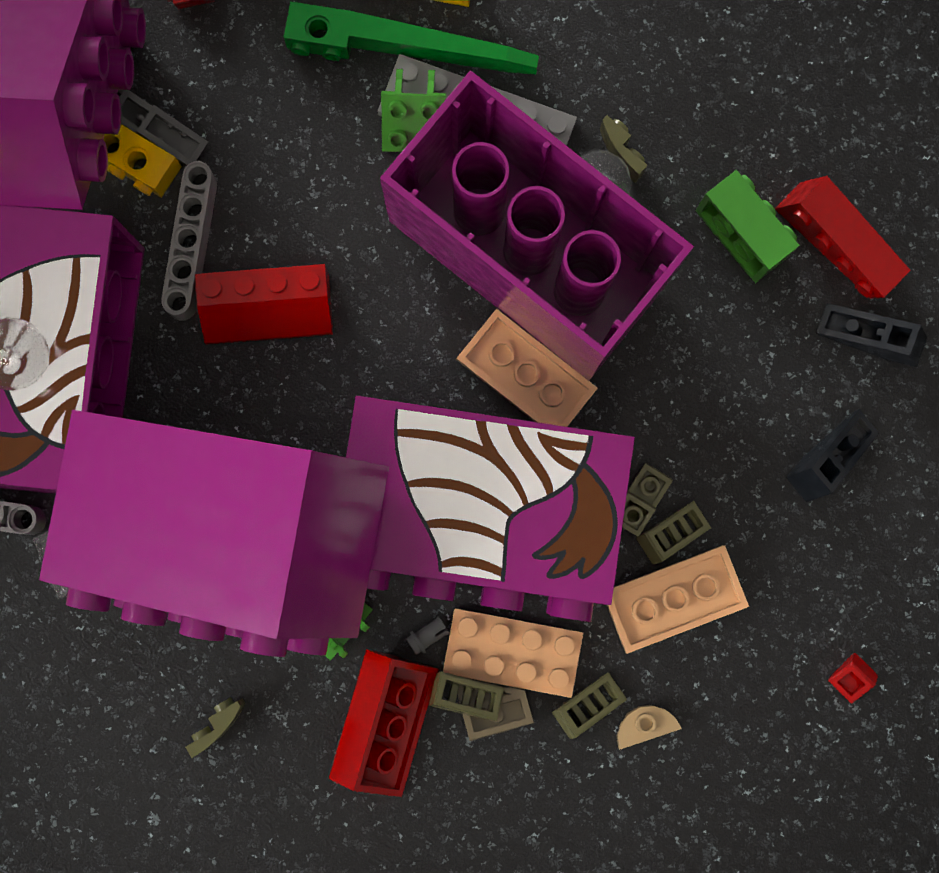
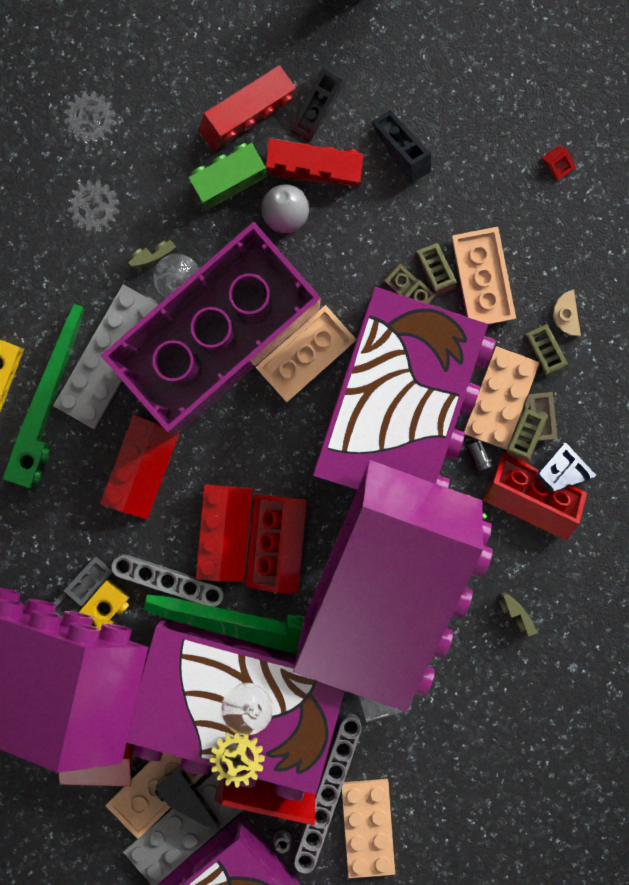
camera: 75 degrees left, 5 degrees up
bright green plate [381,69,446,152] -> none
none -> clear gear [64,91,116,144]
none -> clear gear [68,180,120,232]
none -> red slope [100,415,180,519]
none -> green piece [144,595,304,654]
none -> red slope [246,494,307,593]
none -> light grey piece [261,185,309,233]
none -> red wedge [266,138,363,187]
none -> wing [535,443,596,493]

